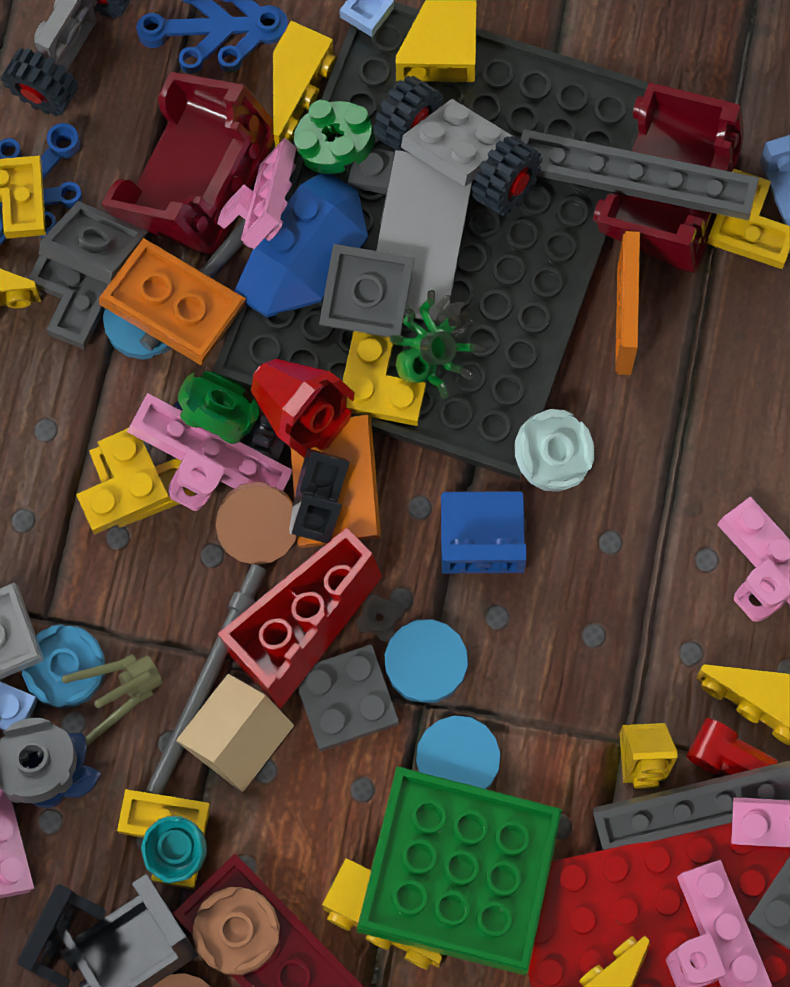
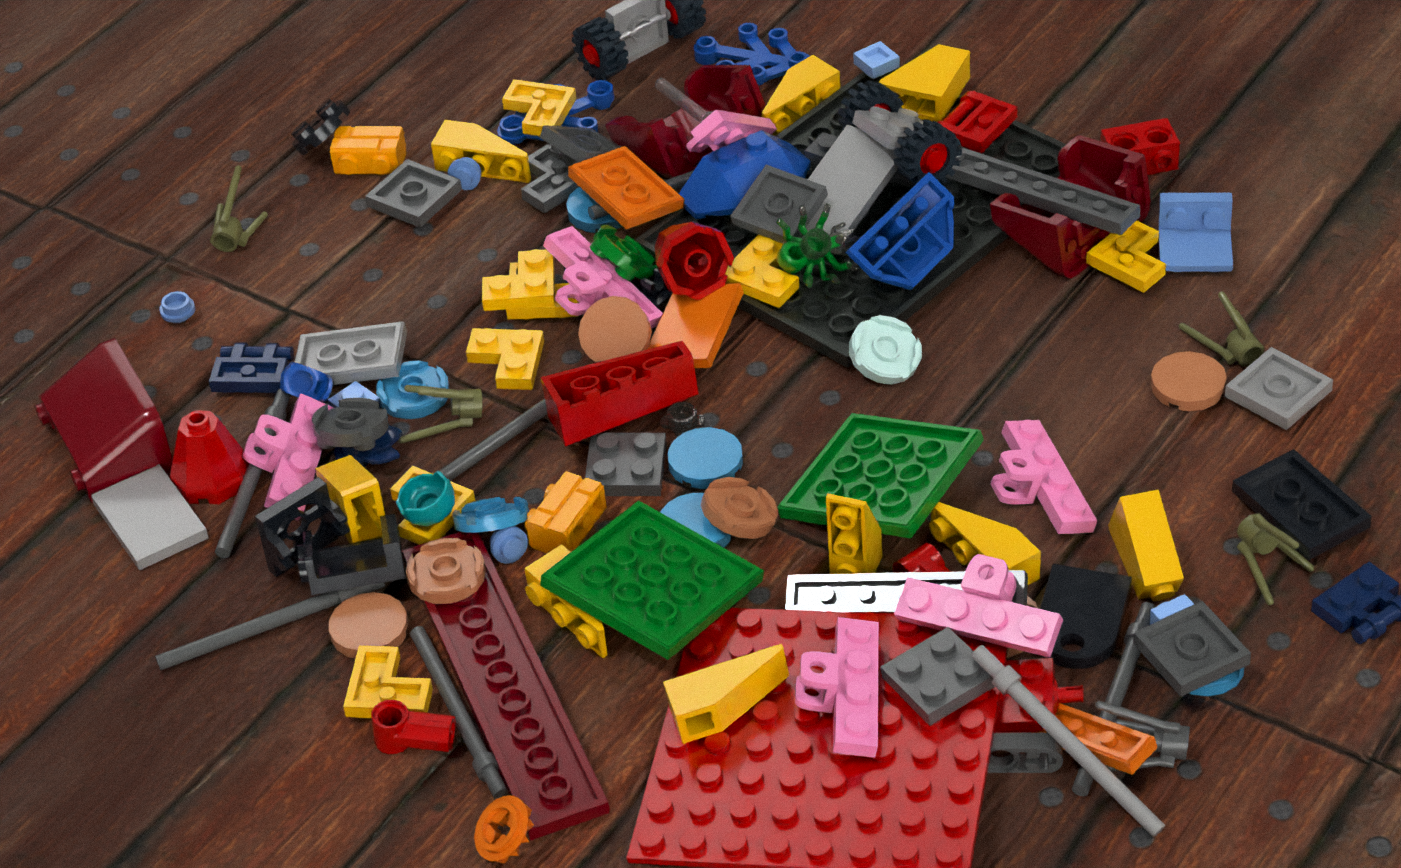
camera: 25 degrees right, 30 degrees down
tan slope [176,674,294,793] -> none
black slope [289,448,350,543] -> none
plate [294,100,375,174] -> none
blue bracket [441,492,526,574] -> none
orange tile [615,231,640,375] -> none
none -> yellow slope [315,455,385,543]
none -> dark azure tile [452,497,529,533]
none -> yellow plate [466,328,544,390]
none -> medium blue plate [490,526,528,564]
none -> light orange brick [524,471,607,553]
none -> clear bar [655,78,714,123]
none -> nougat tile [701,477,778,539]
none -> green tile [777,413,984,538]
none -> blue wedge [845,172,954,290]
none -> red plate [937,90,1018,154]
none -> red brick [1101,118,1180,175]

